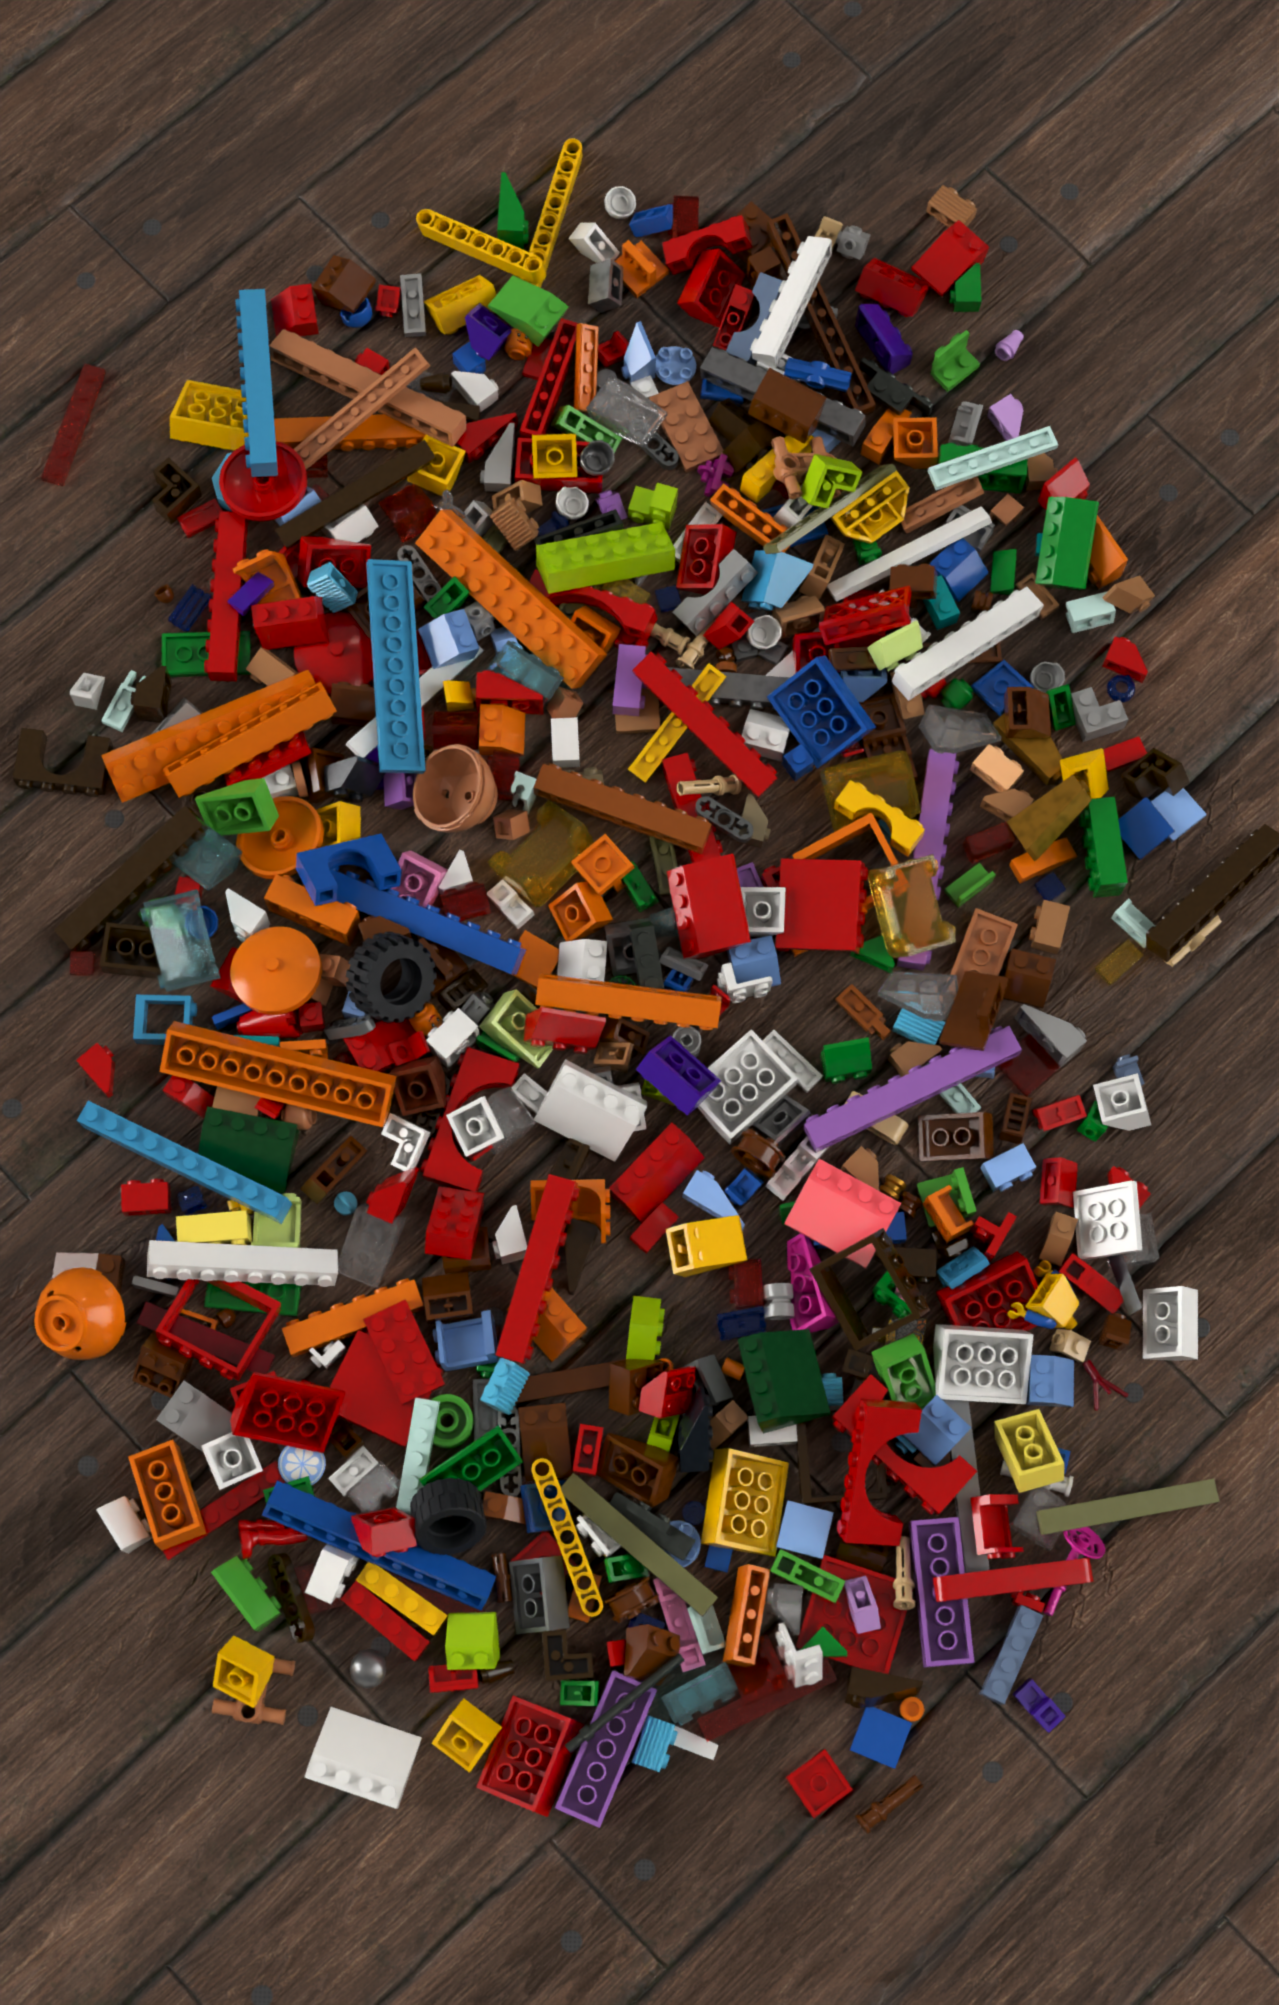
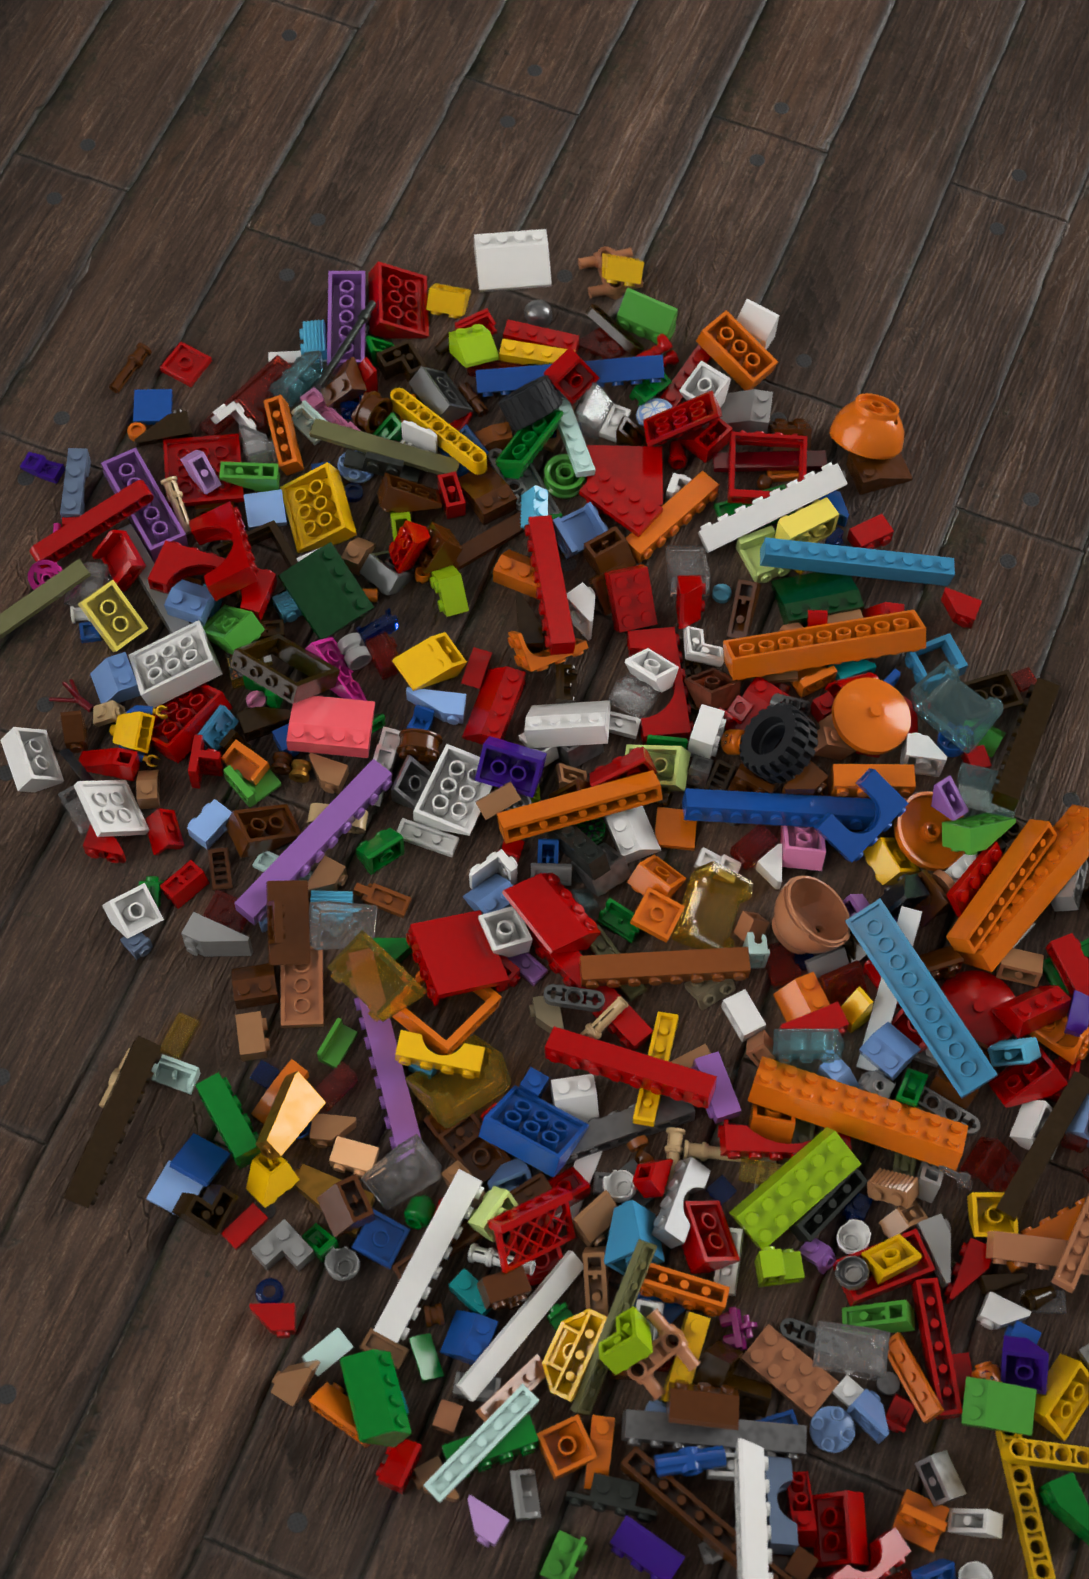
camera: 155 degrees right, 10 degrees down
white brick [305,1544,359,1604] -> none
black slope [676,1386,713,1472] -> none
green slope [799,1627,847,1657] -> none
none -> medium nougat tile [475,781,521,820]
none -> medium lavender slope [931,775,969,821]

